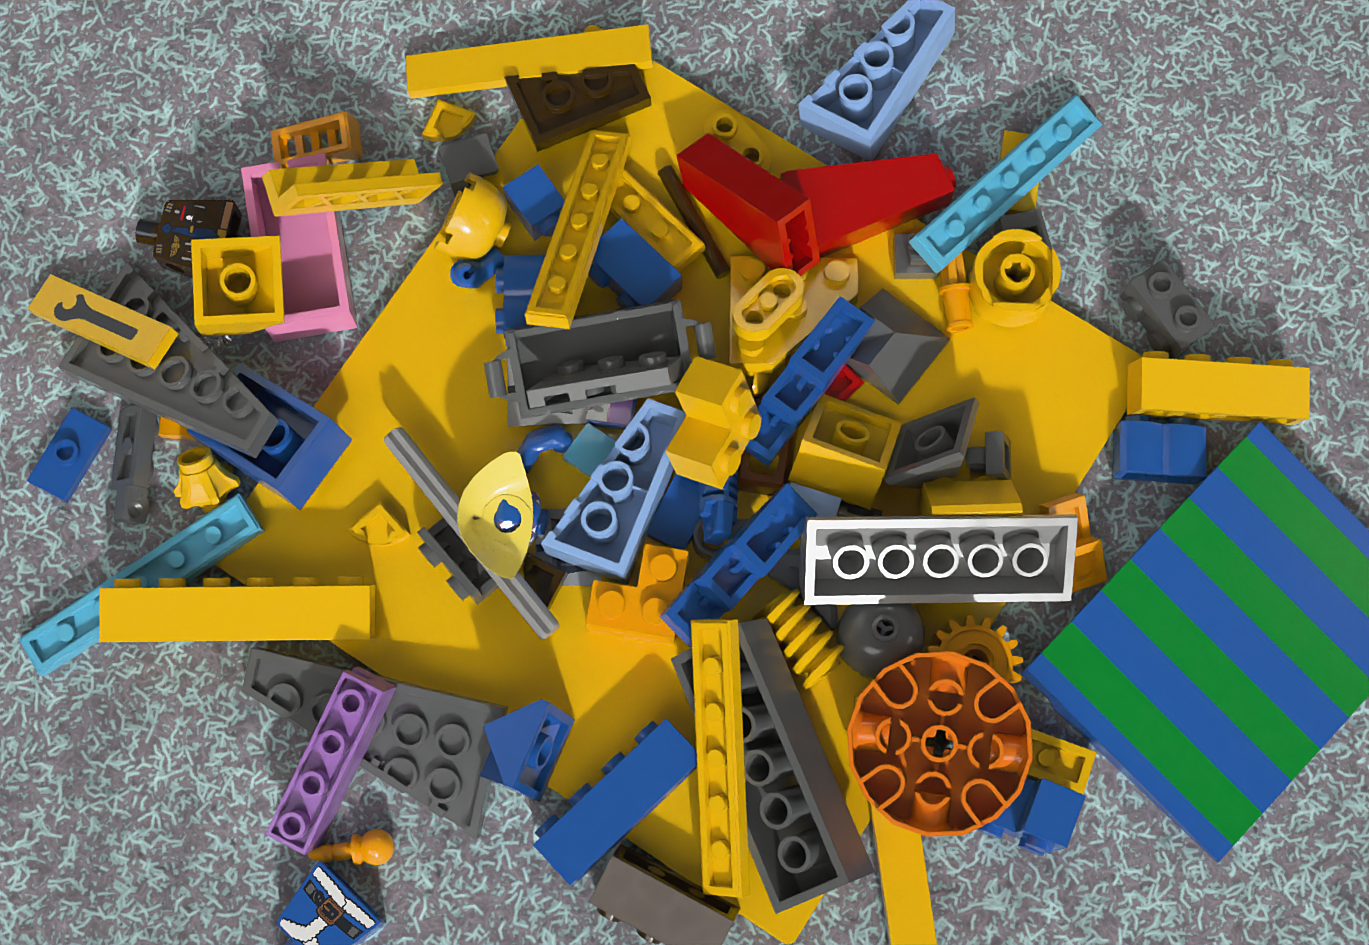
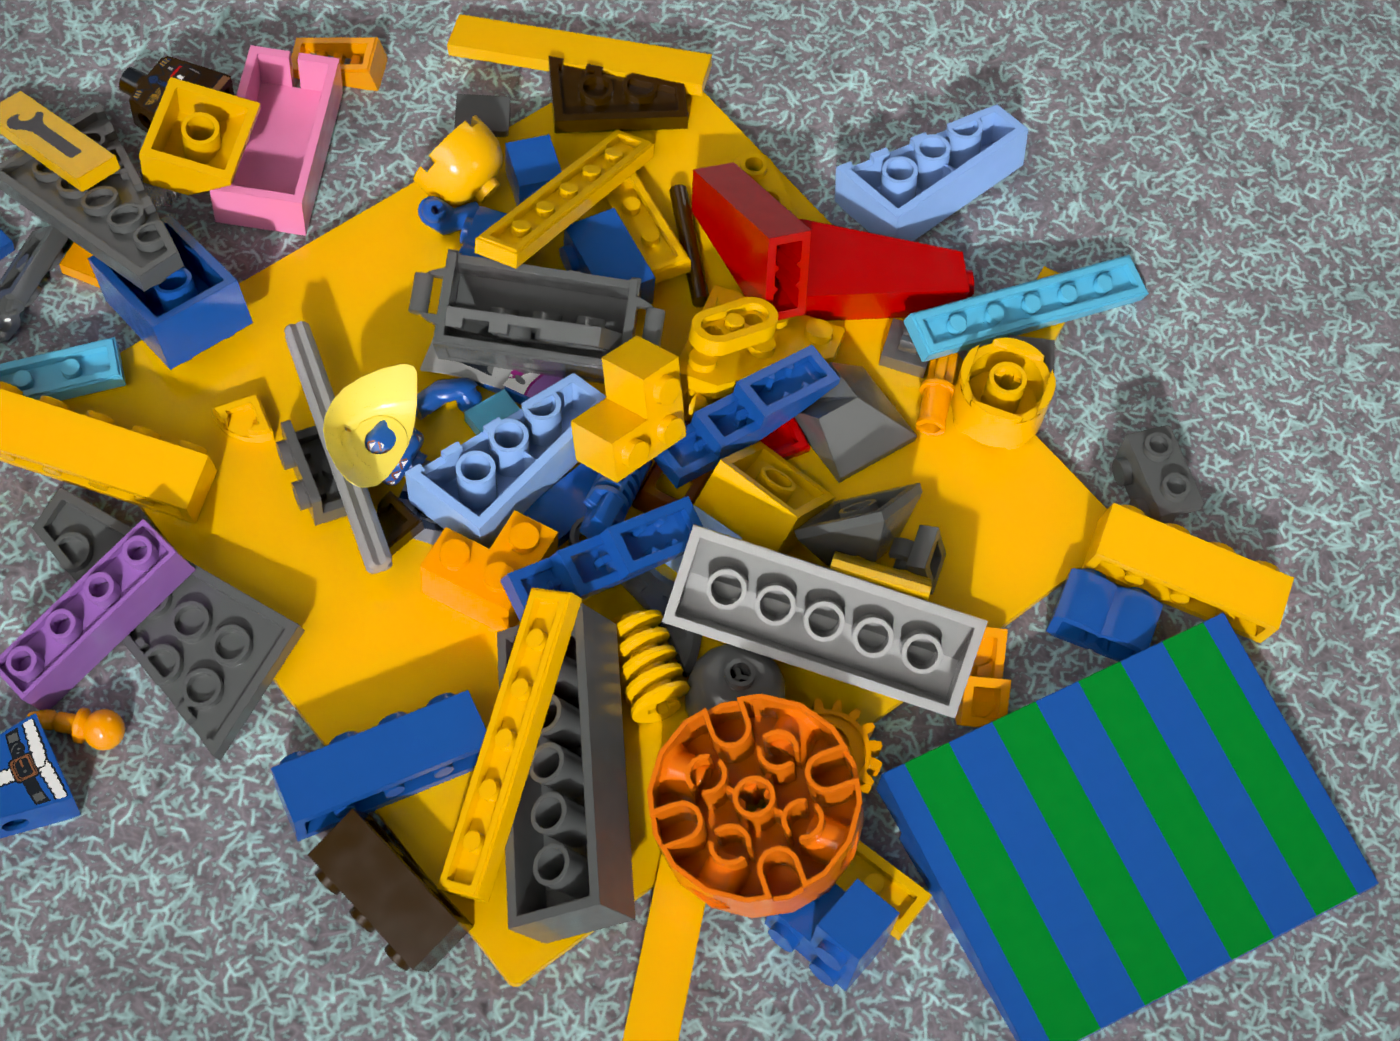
camera: 10 degrees right, 15 degrees down
yellow rock [173,446,241,513] -> none
yellow fence [262,159,443,217] -> none
yellow tile [422,99,477,142] -> none
blue slope [480,699,575,802] -> none

